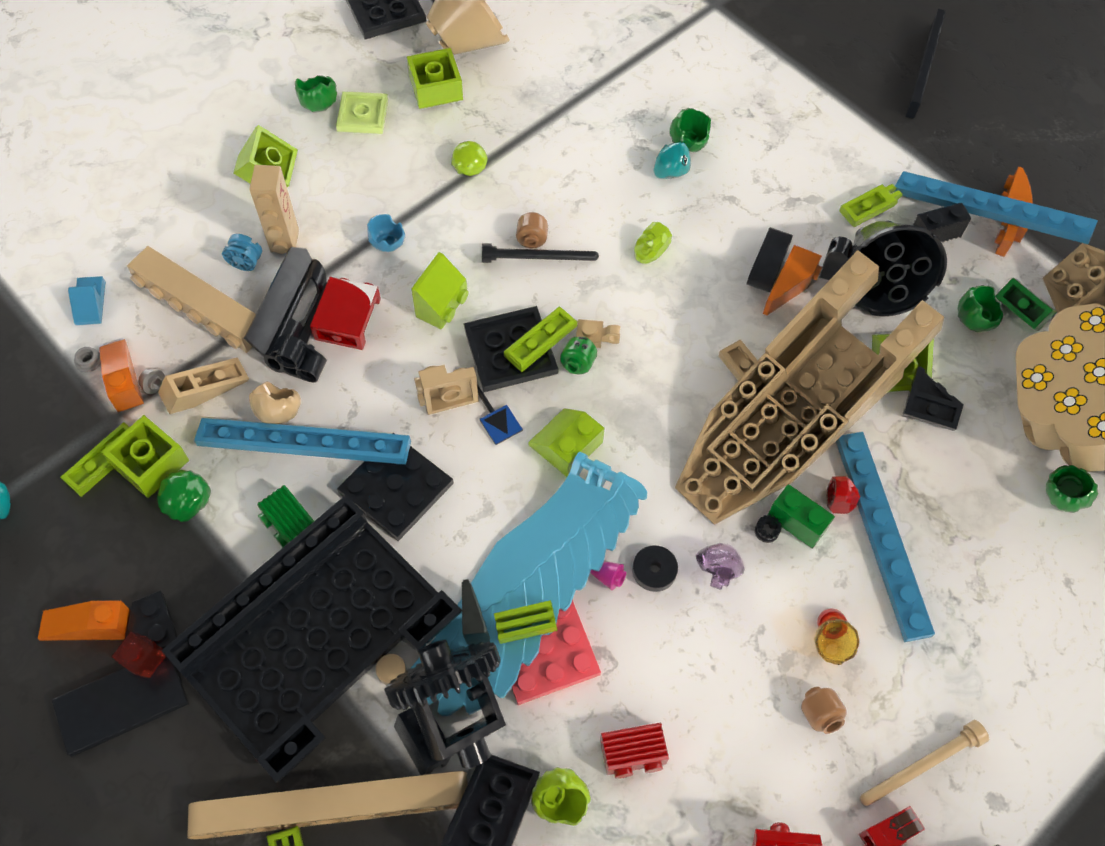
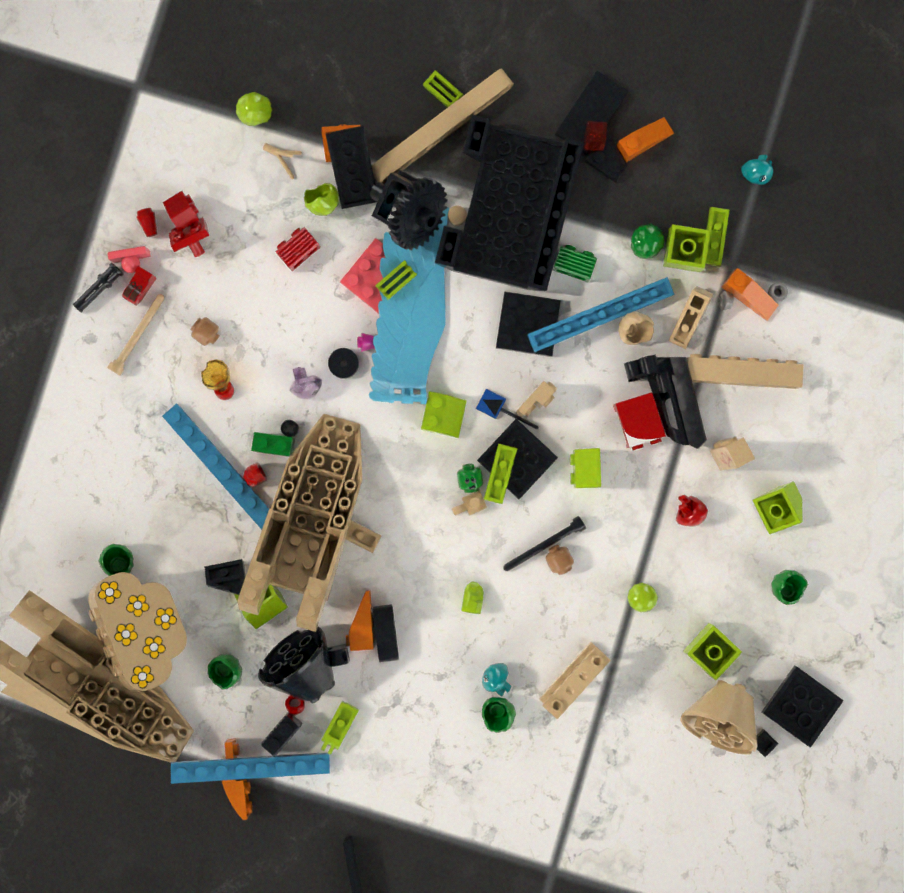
camera: 150 degrees right, 25 degrees up
dark azure slope [68,276,106,325] -> none
dark azure wheel [222,234,263,271] -> none
yellowish green tile [336,91,388,134] -> none
dark azure hair [367,214,405,252] -> none
pearl dark grey slope [462,579,490,645] -> none
green brick [995,277,1057,331] -> none
none -> tan fence [539,642,611,719]
none -> red piece [676,495,708,527]

